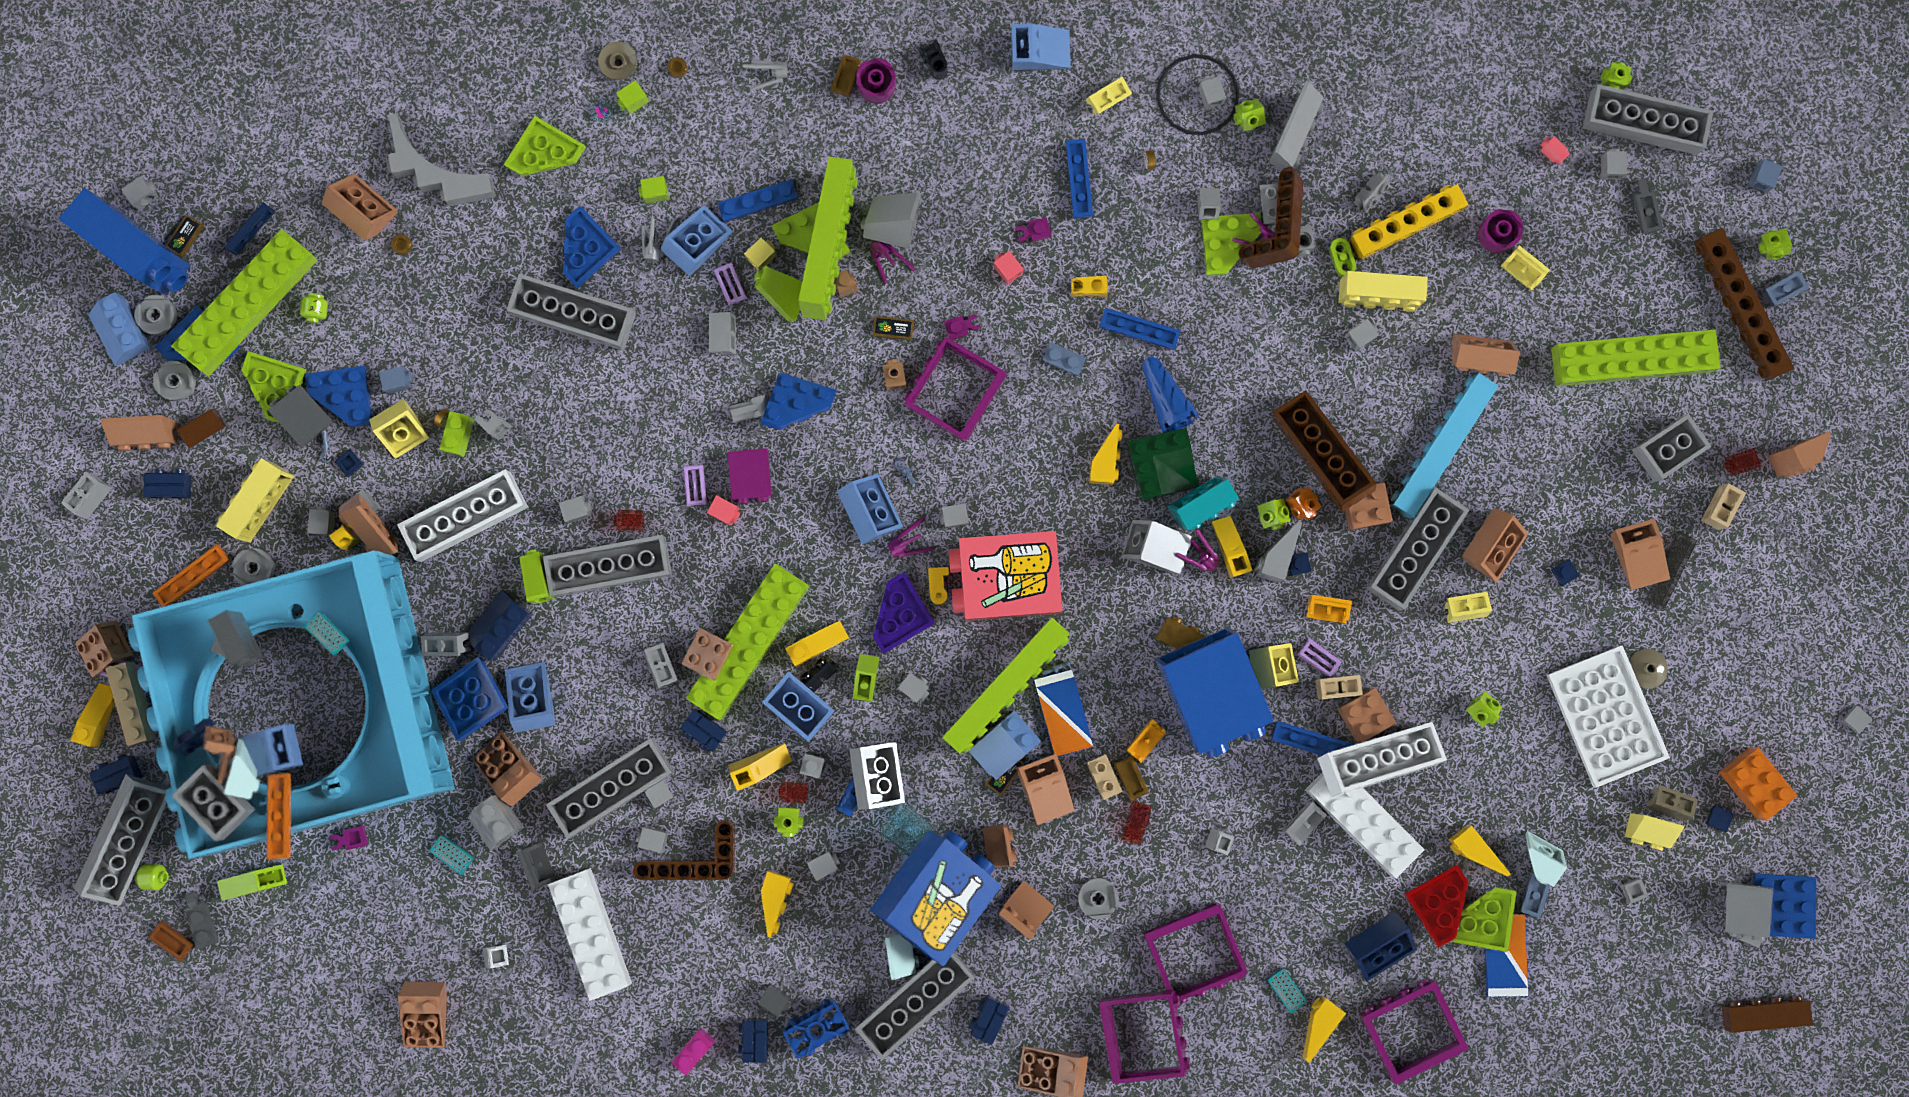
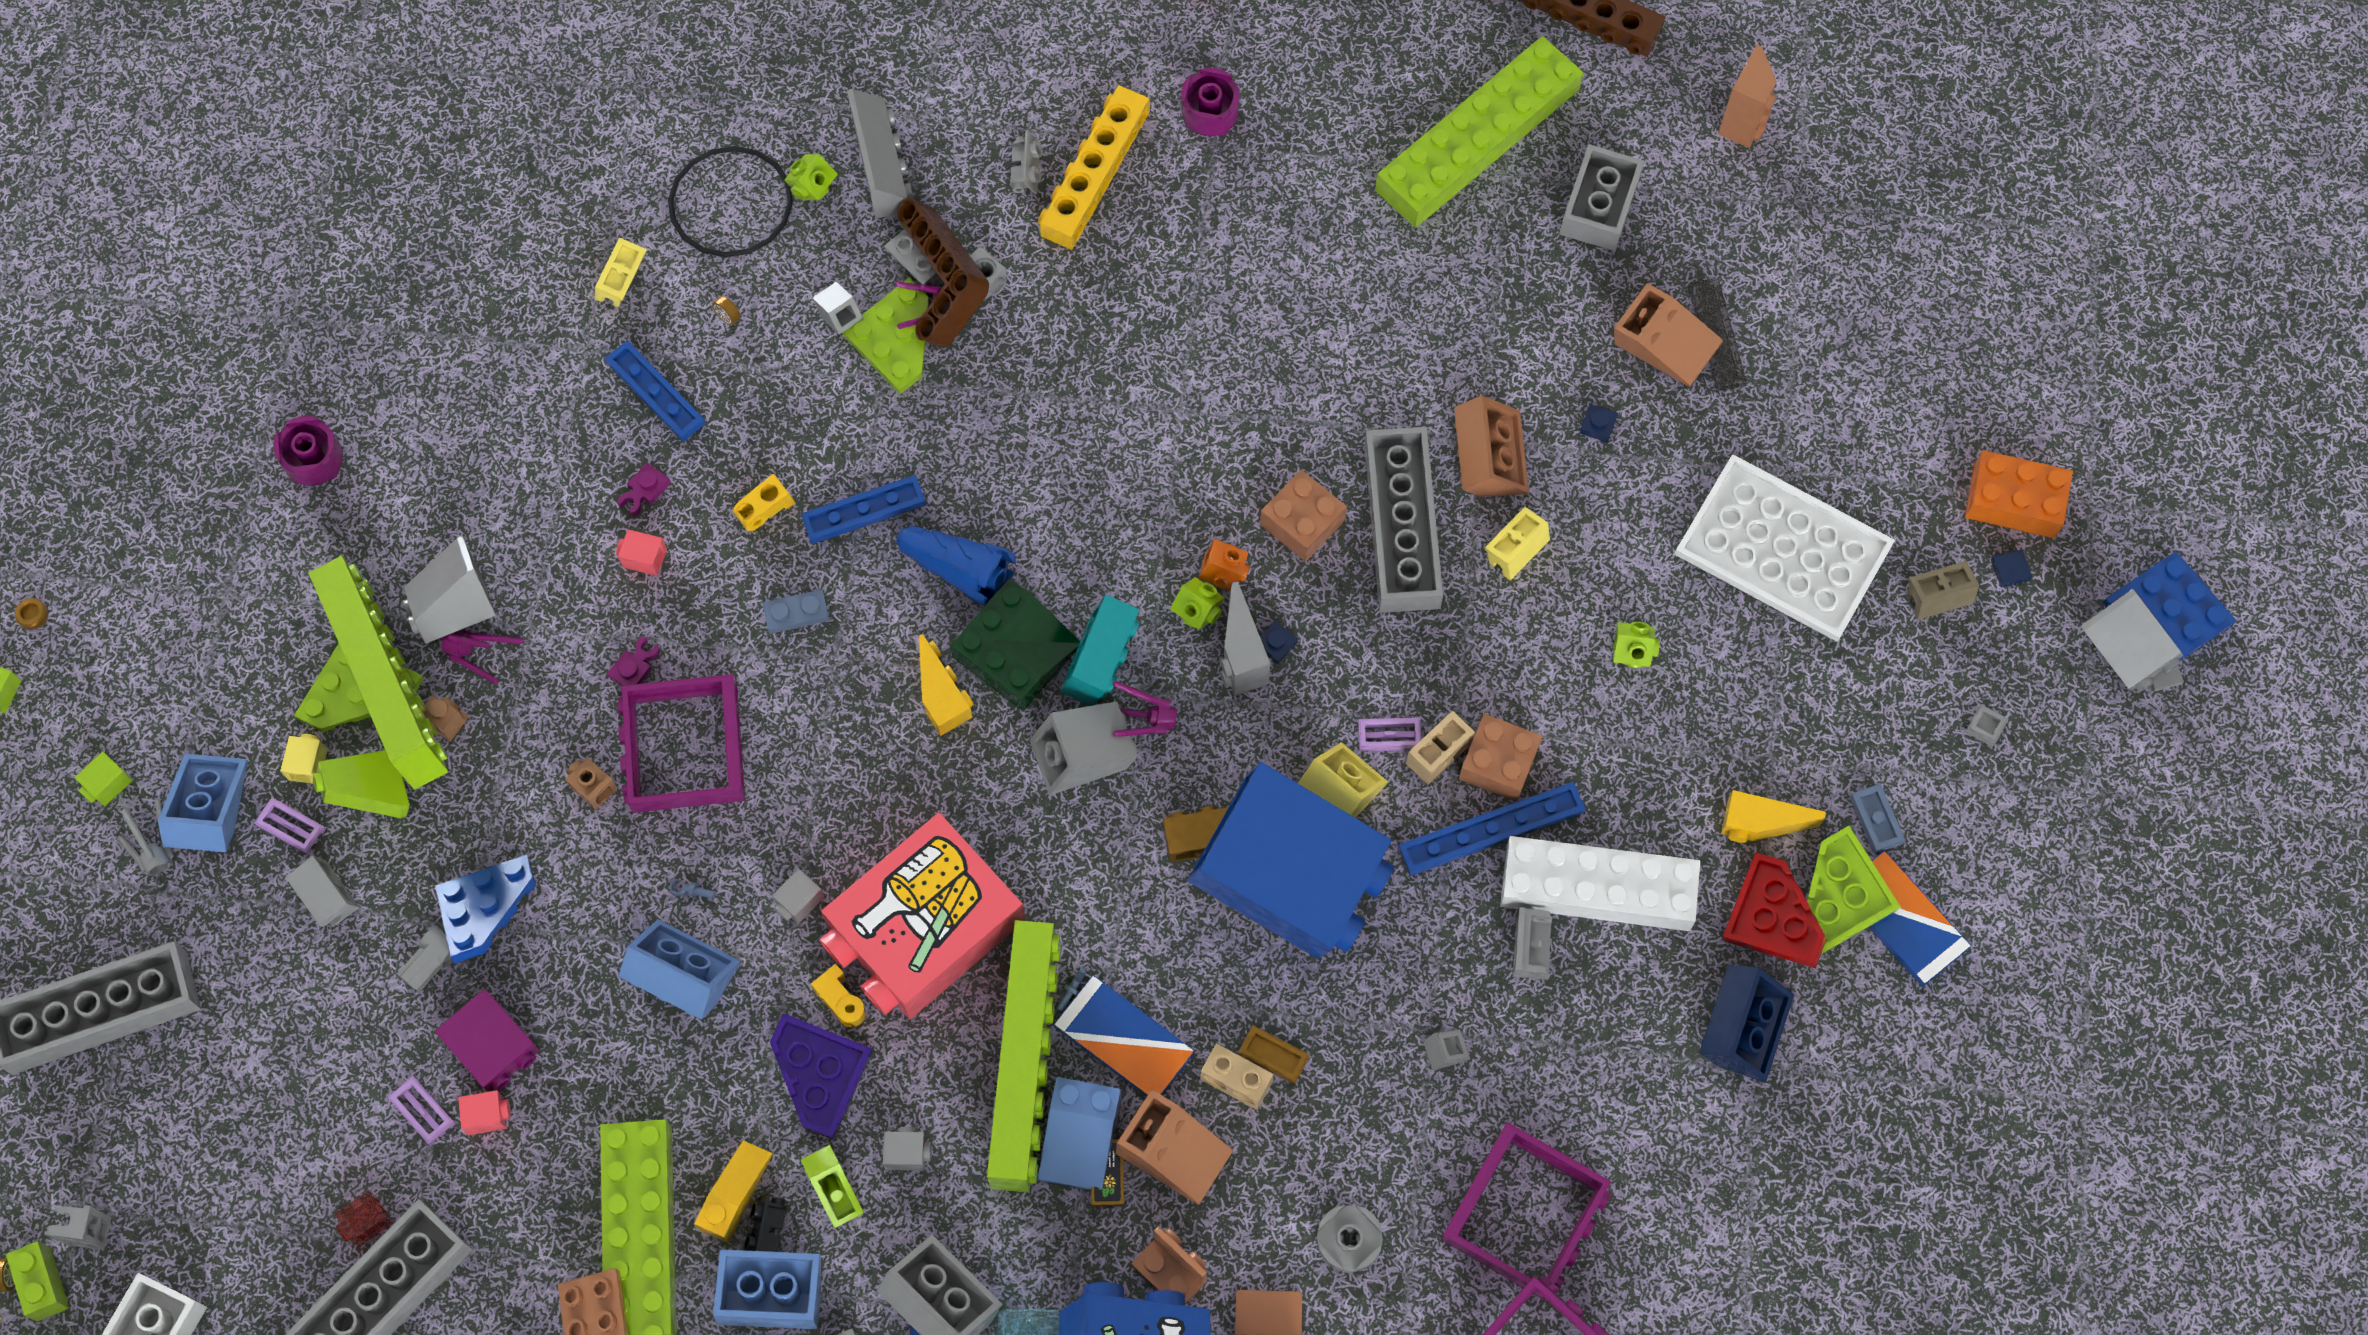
camera: 35 degrees left, 15 degrees down
light grey brick [559,496,592,524] -> none
blue plate [563,206,621,289] -> none
blue plate [717,179,798,223] -> none
light grey plant [742,60,788,91] -> none
pearl gold tile [830,54,862,98] -> none
tile [873,316,914,341] -> none
magenta plant [887,517,934,558] -> none
black piece [918,39,948,80] -> none
medium blue slope [1011,24,1071,70] -> none
clear red slope [1121,800,1152,845] -> none
light orange hinge [1126,719,1166,763] -> none
light grey brick [1198,76,1226,110] -> none
yellow slope [1211,516,1253,578] -> none
tile [1267,968,1307,1014] -> none
reddish brown brick [1273,390,1377,512] -> none
yellow slope [1302,996,1346,1063] -> none
light orange hinge [1306,595,1352,624] -> none
white brick [1317,722,1447,797] -> none
lime plate [1329,238,1356,277] -> none
light yellow brick [1339,271,1428,312] -> none
light grey brick [1345,319,1379,351] -> none
magenta window [1359,978,1469,1085] -> none
medium azure brick [1390,373,1499,519] -> none
nougat slope [1452,334,1520,376] -> none
light yellow hinge [1501,245,1550,291] -> none
light aqua slope [1525,831,1567,887] -> none
light yellow slope [1625,813,1684,851] -> none
dark tan dish [1629,649,1668,689] -> none
tan brick [1701,483,1746,530] -> none
reddish brown brick [1721,995,1813,1033] -> none
clear red brick [1725,448,1761,476] -> none
light grey tile [1842,705,1872,734] -> none

